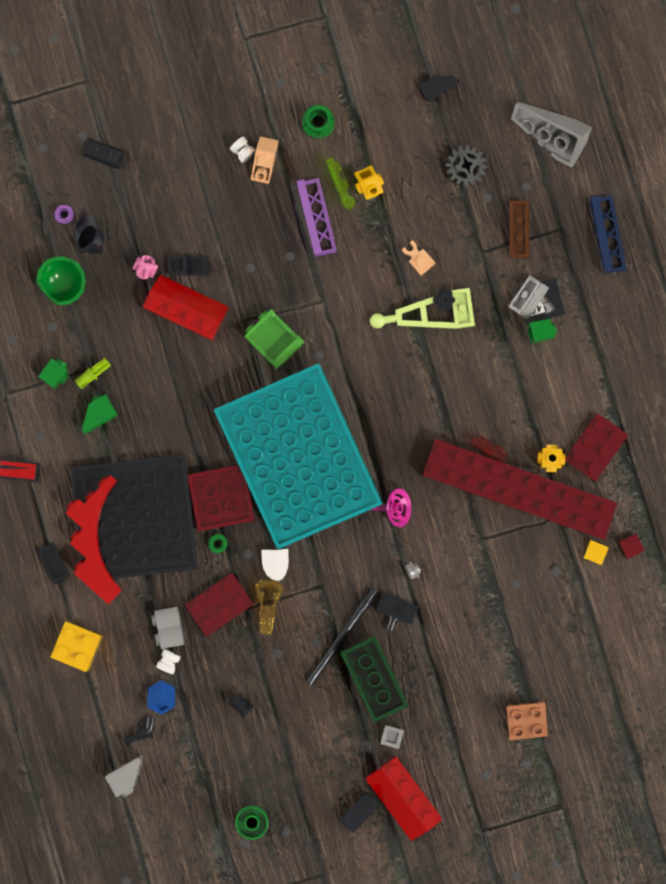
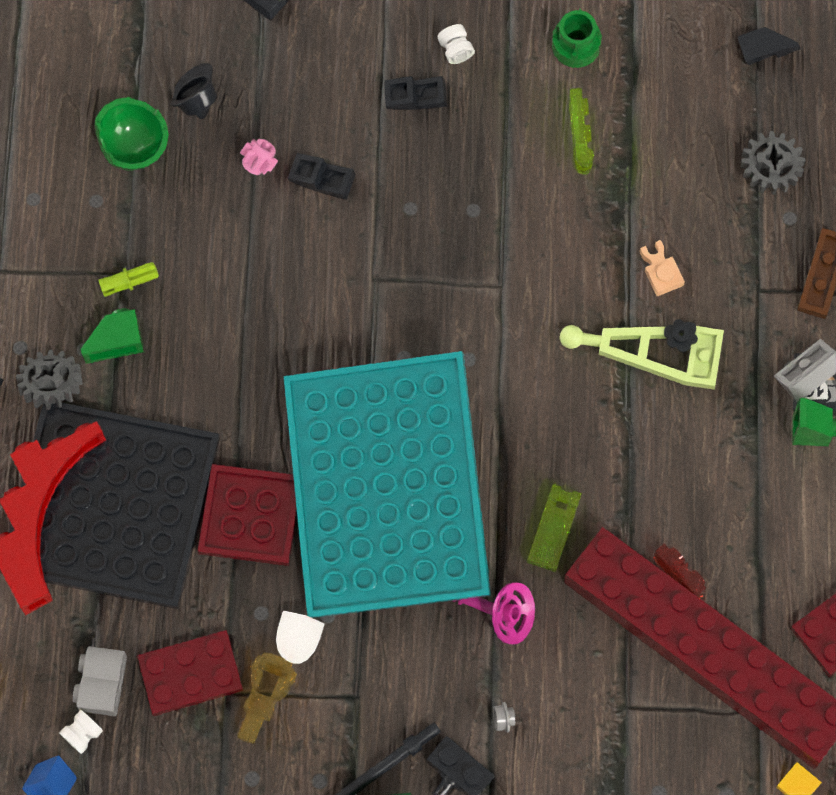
camera: 25 degrees right, 15 degrees down
green brick [38,358,69,390] -> none
medium lavender plate [54,205,74,224] -> none
red slope [143,275,229,342] -> none
green plate [208,534,228,553] -> none
bright green panel [245,309,304,370] -> none
light nougat slope [251,136,279,184] -> none
medium lavender fence [297,178,337,257] -> none
yellow brick [354,165,384,200] -> none
yellow brick [537,445,565,472] -> none
none -> dark grey gear [16,350,83,410]
none -> black slope [384,76,447,110]
none -> clear neon green plate [527,484,582,572]

